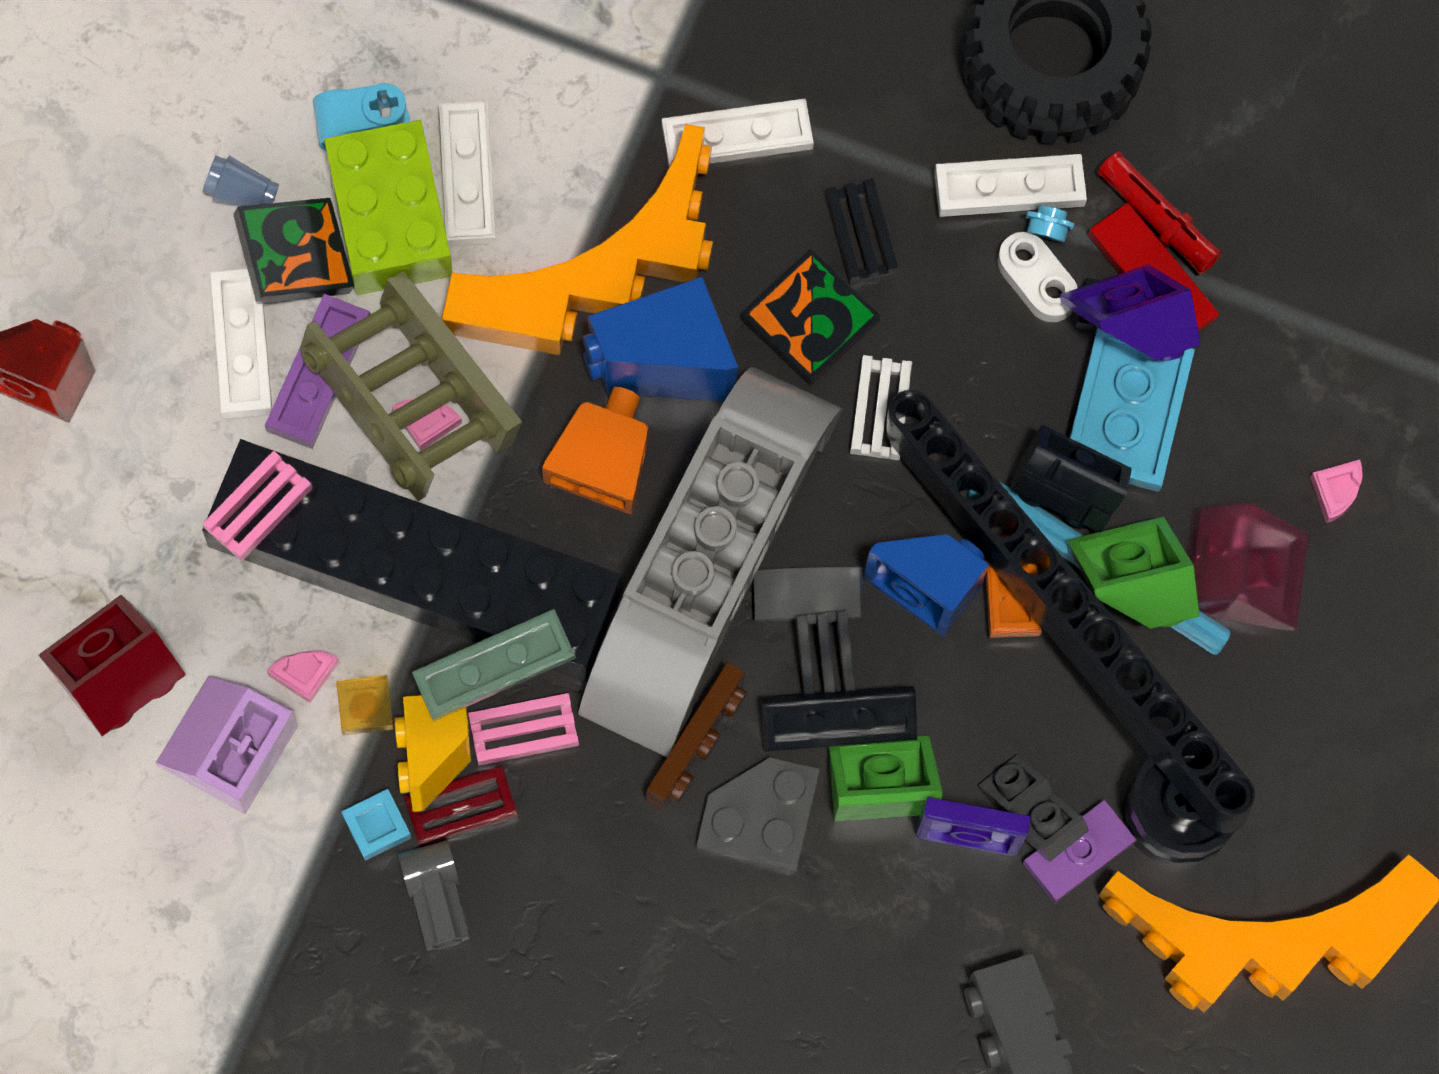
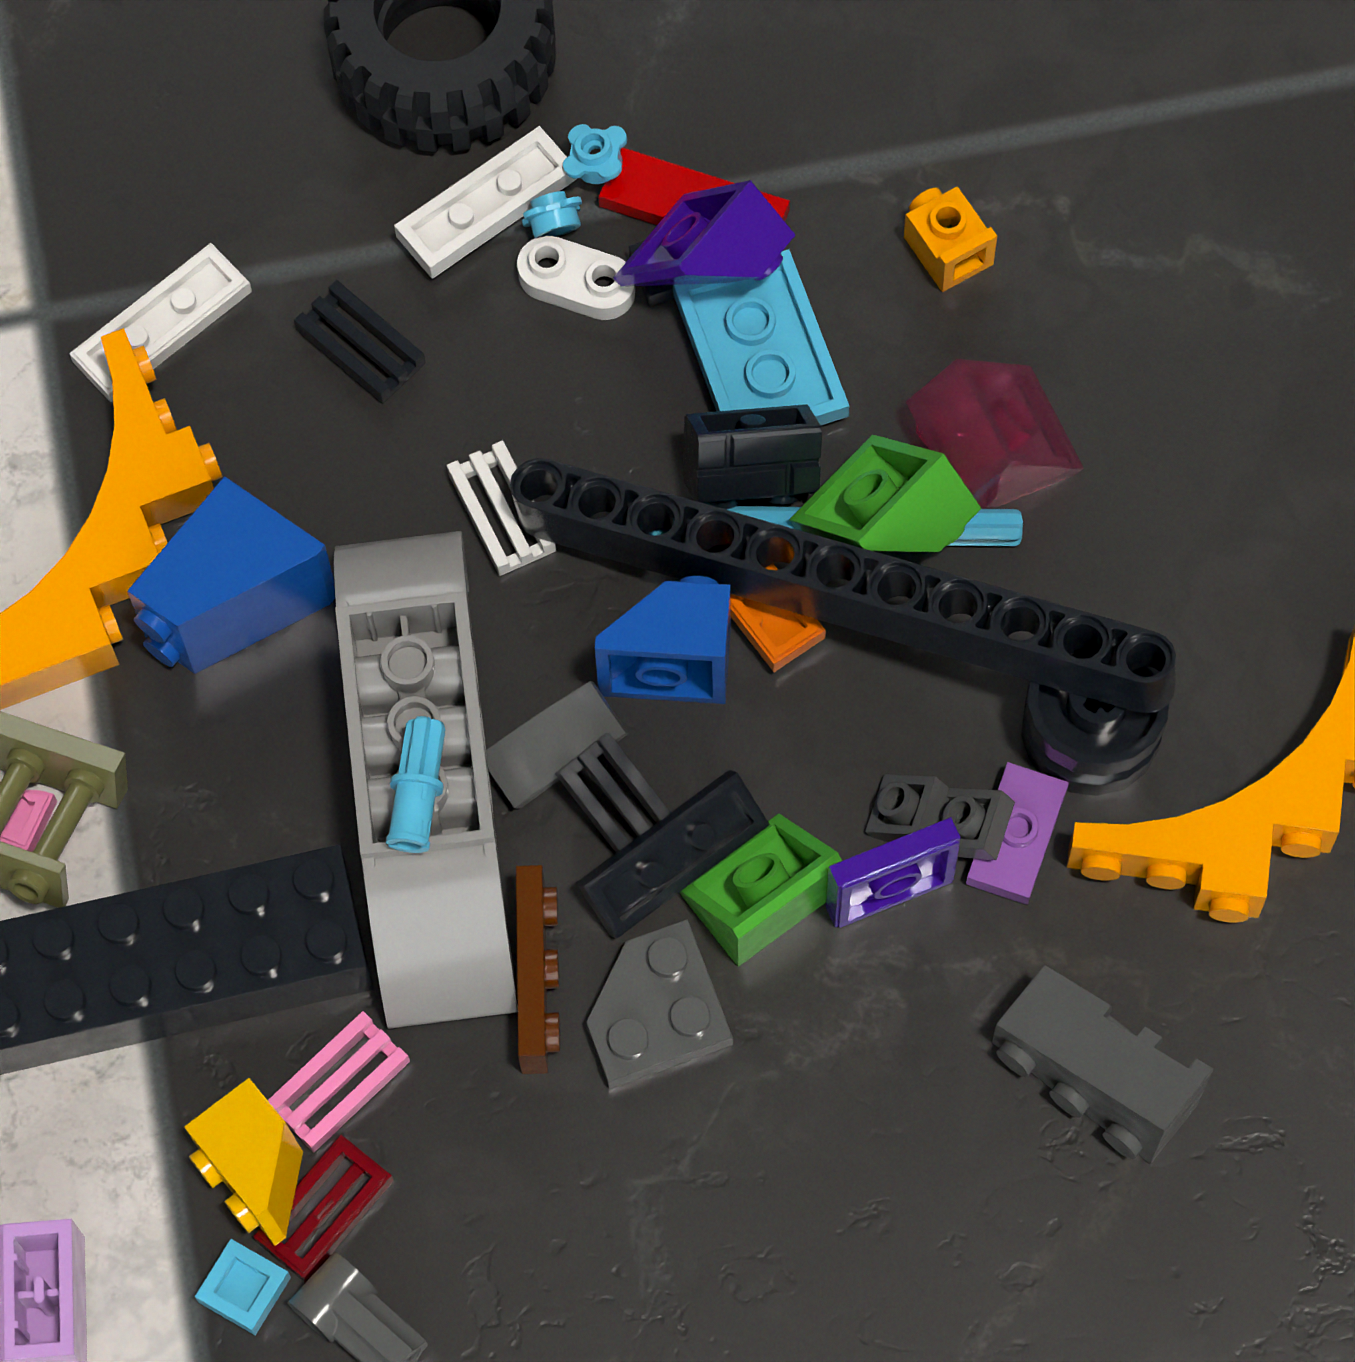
camera: 25 degrees left, 5 degrees down
bright pink tile [267,651,339,703] -> none
clear yellow plate [336,675,394,736] -> none
sand green tile [412,609,576,721] -> none
orange torso [542,387,649,515] -> none
tile [741,249,881,386] -> none
red pin [1097,151,1222,275] -> none
bright pink tile [1310,459,1363,523] -> none
none -> medium azure axle [386,716,446,853]
none -> medium azure plate [563,124,627,184]
none -> light orange brick [904,186,997,293]

